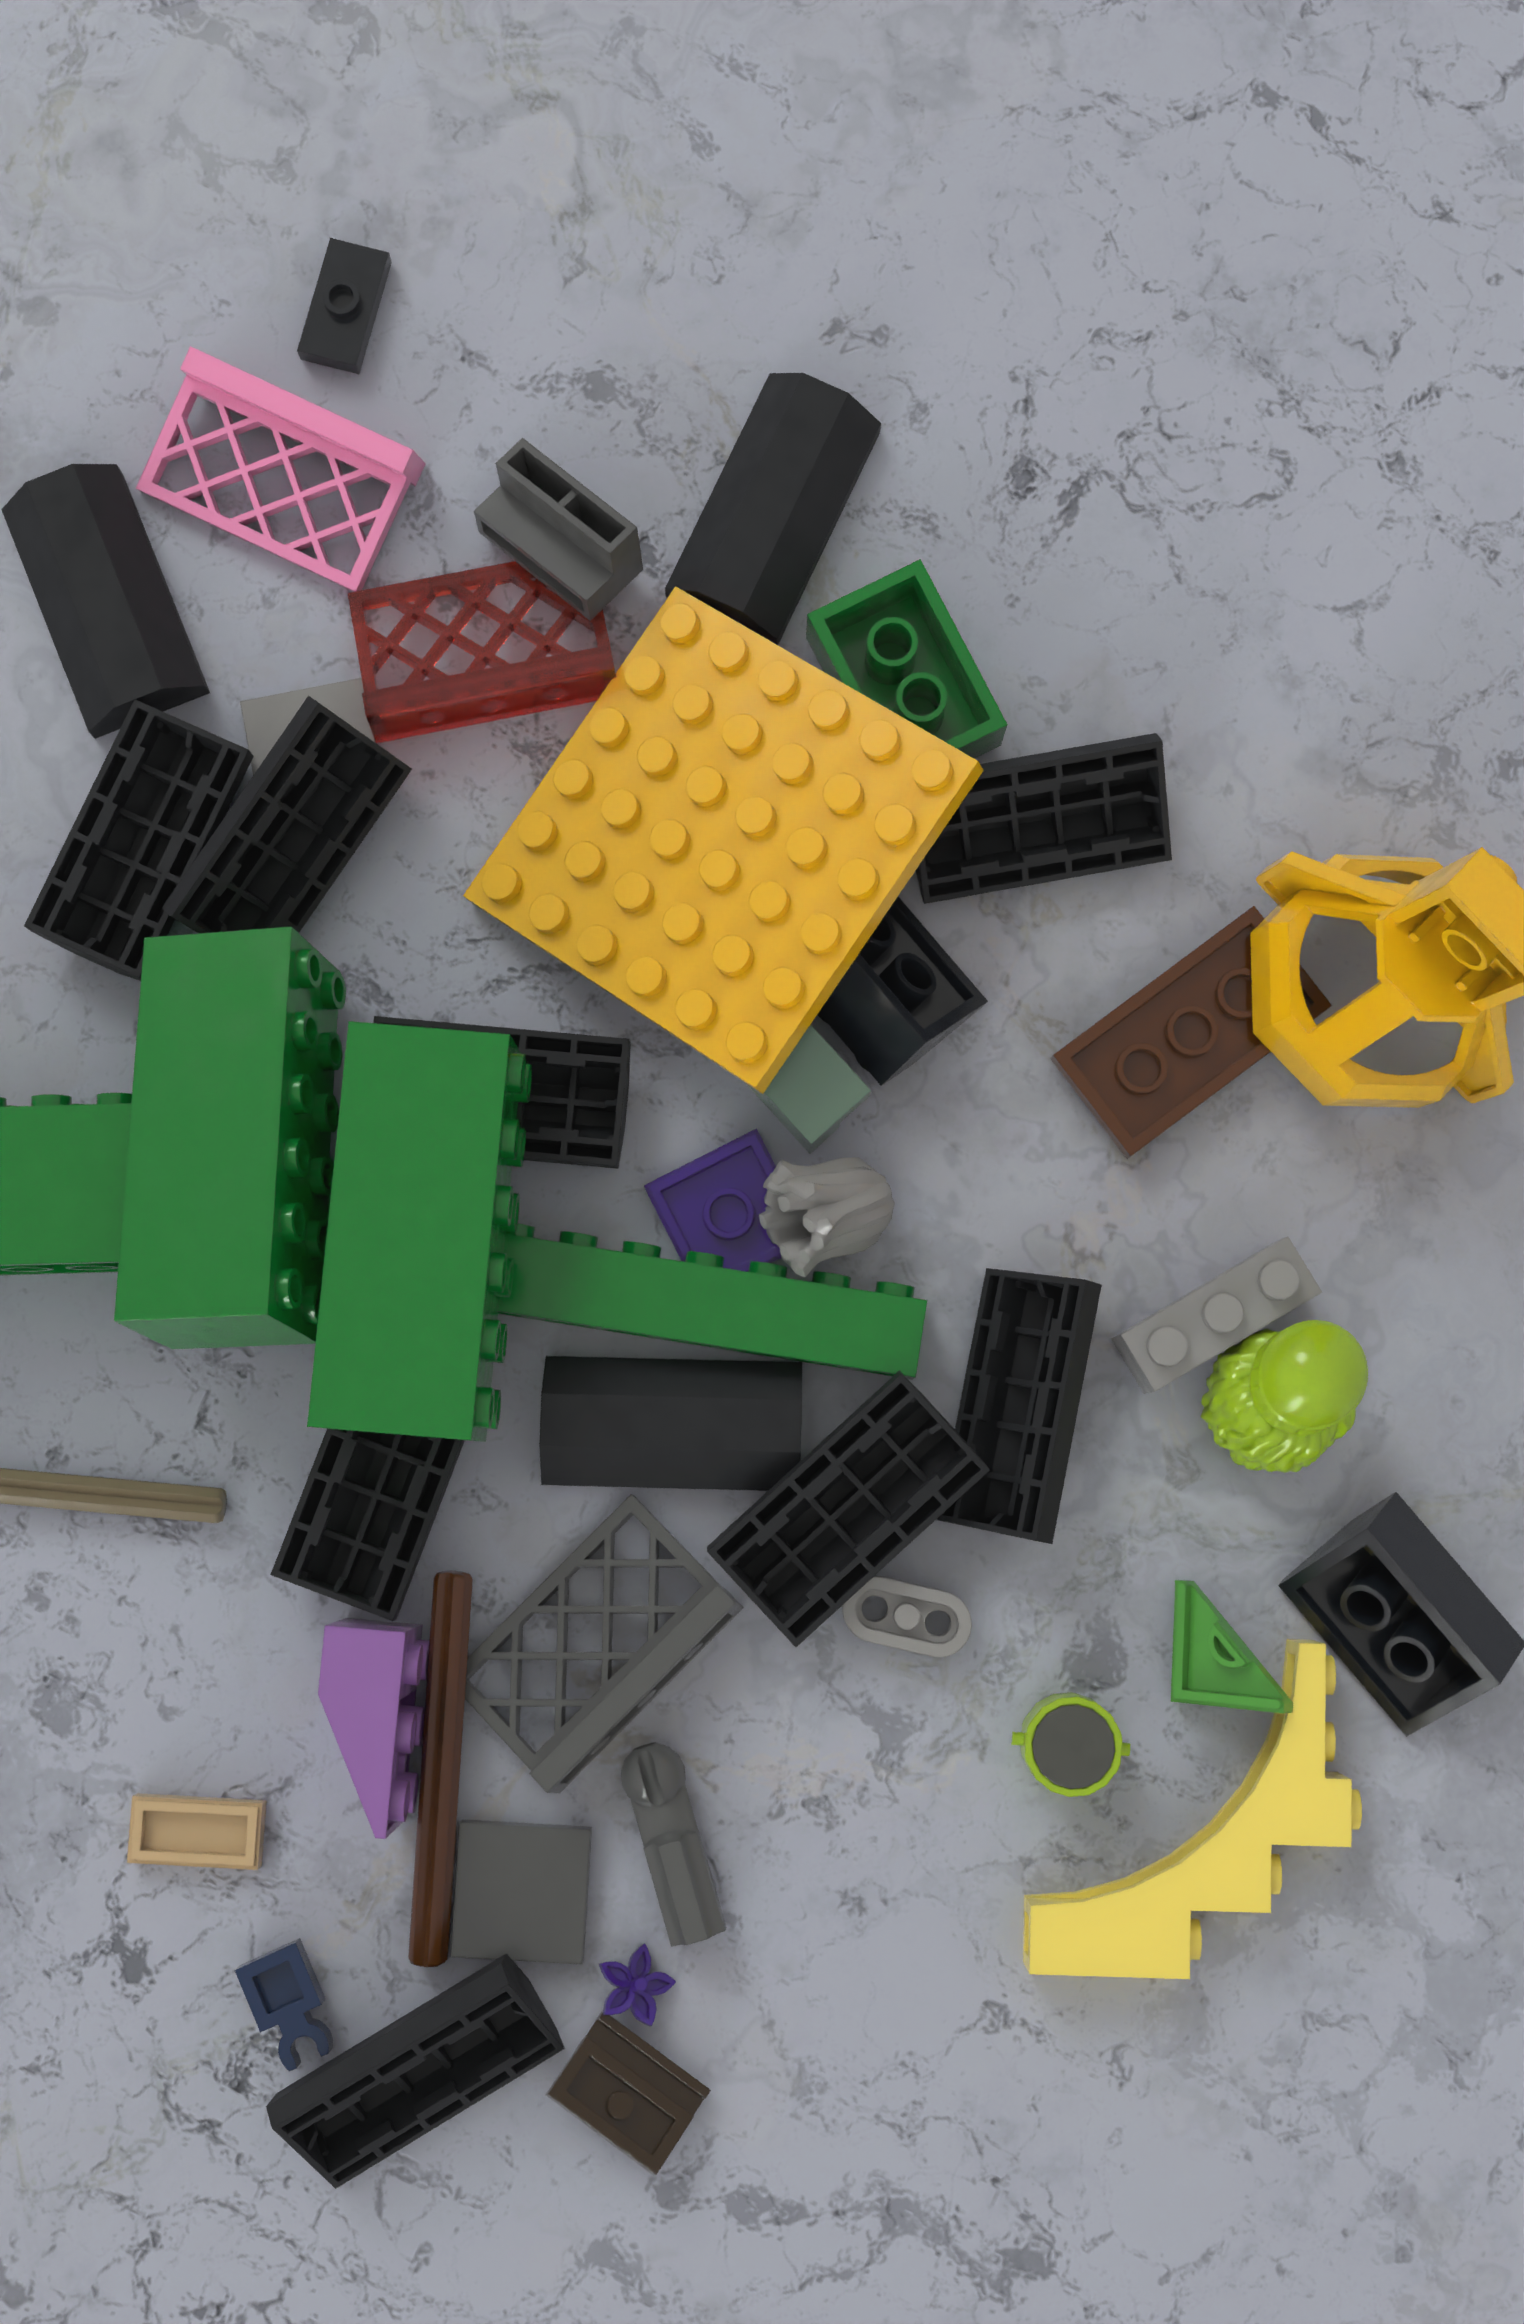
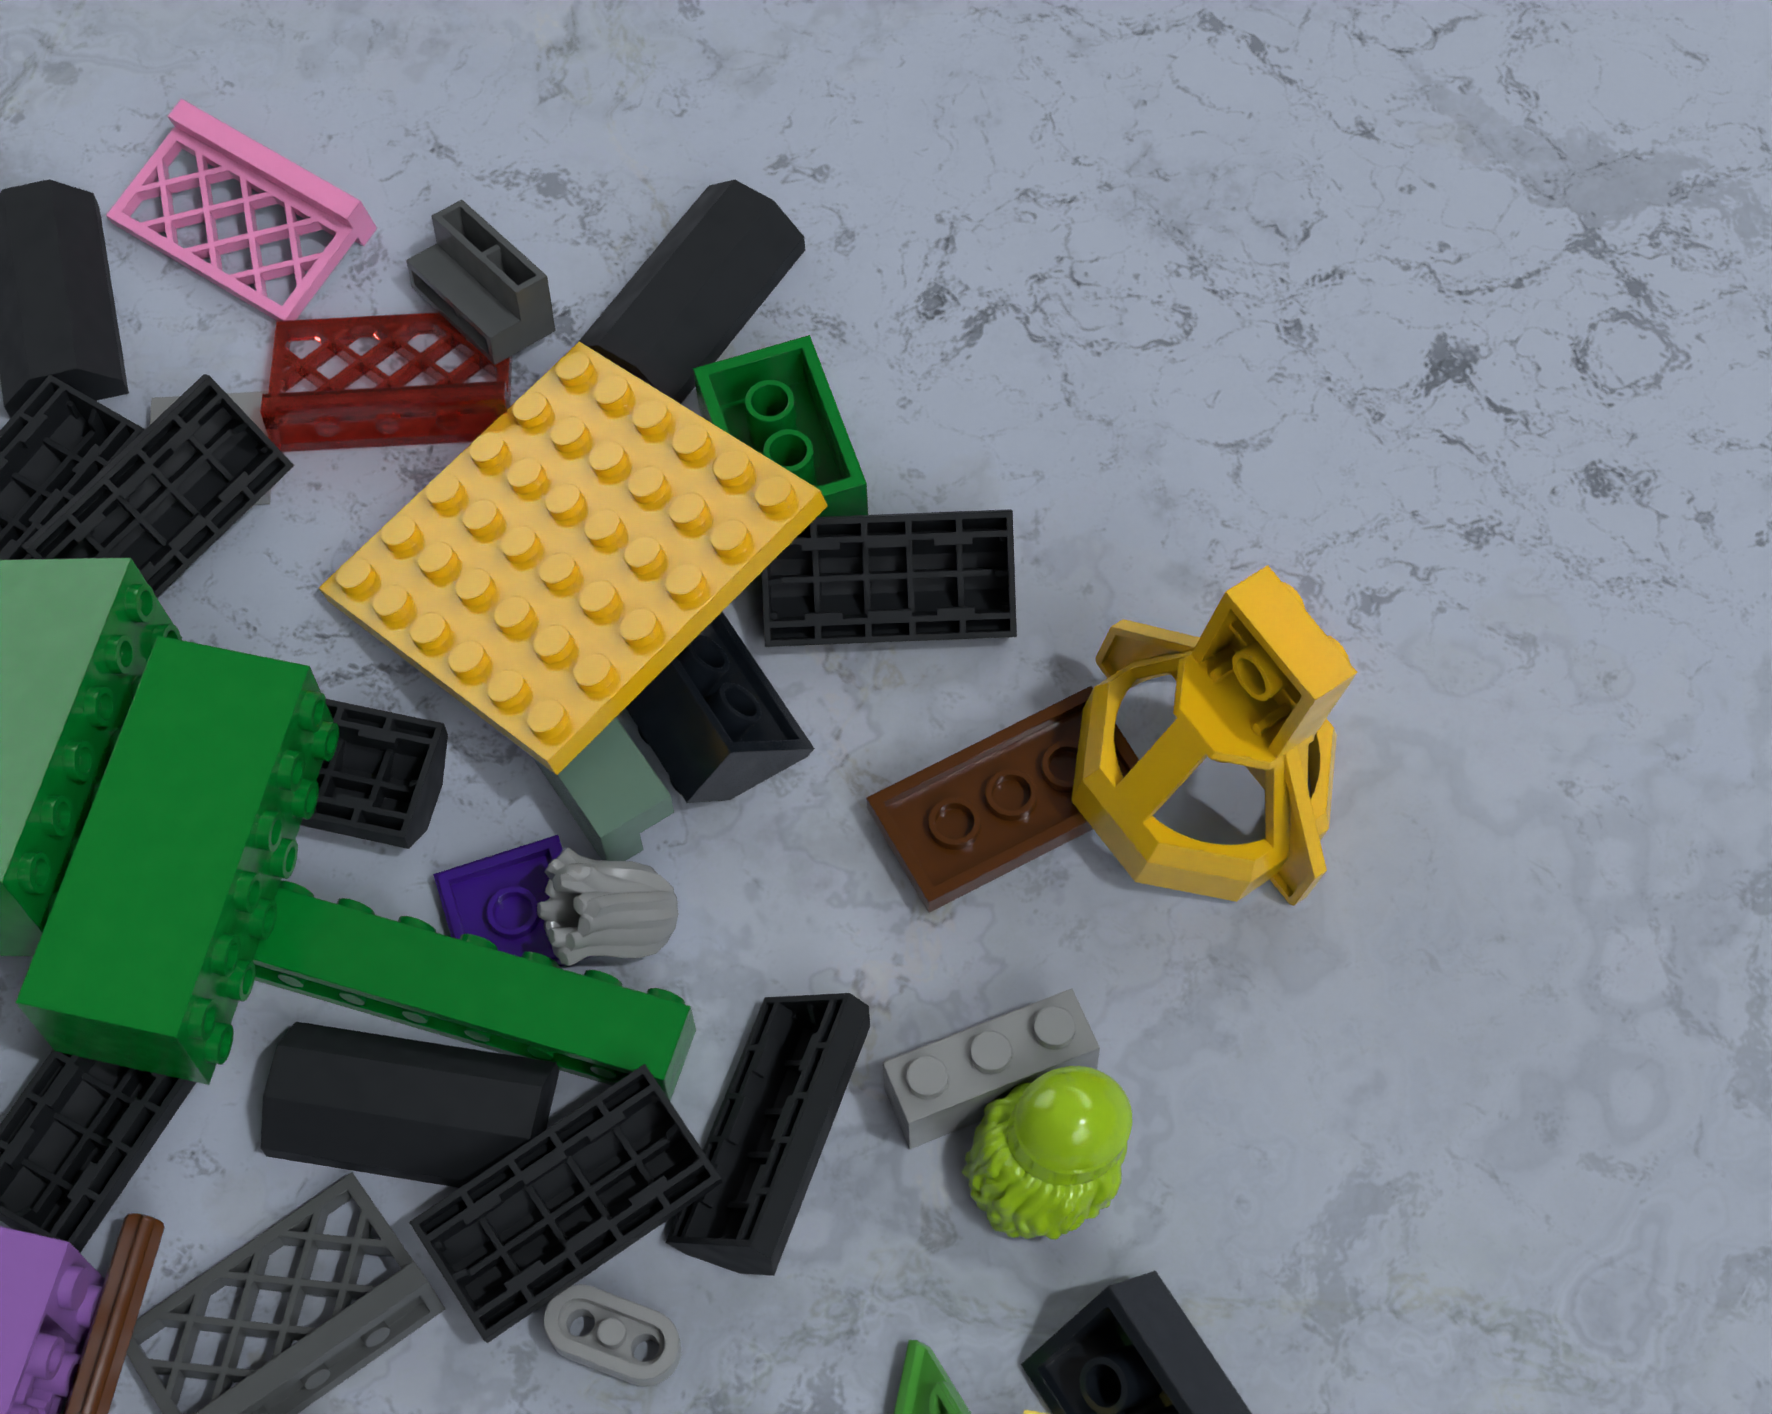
camera: 10 degrees right, 20 degrees down
black plate [297,238,392,374] -> none

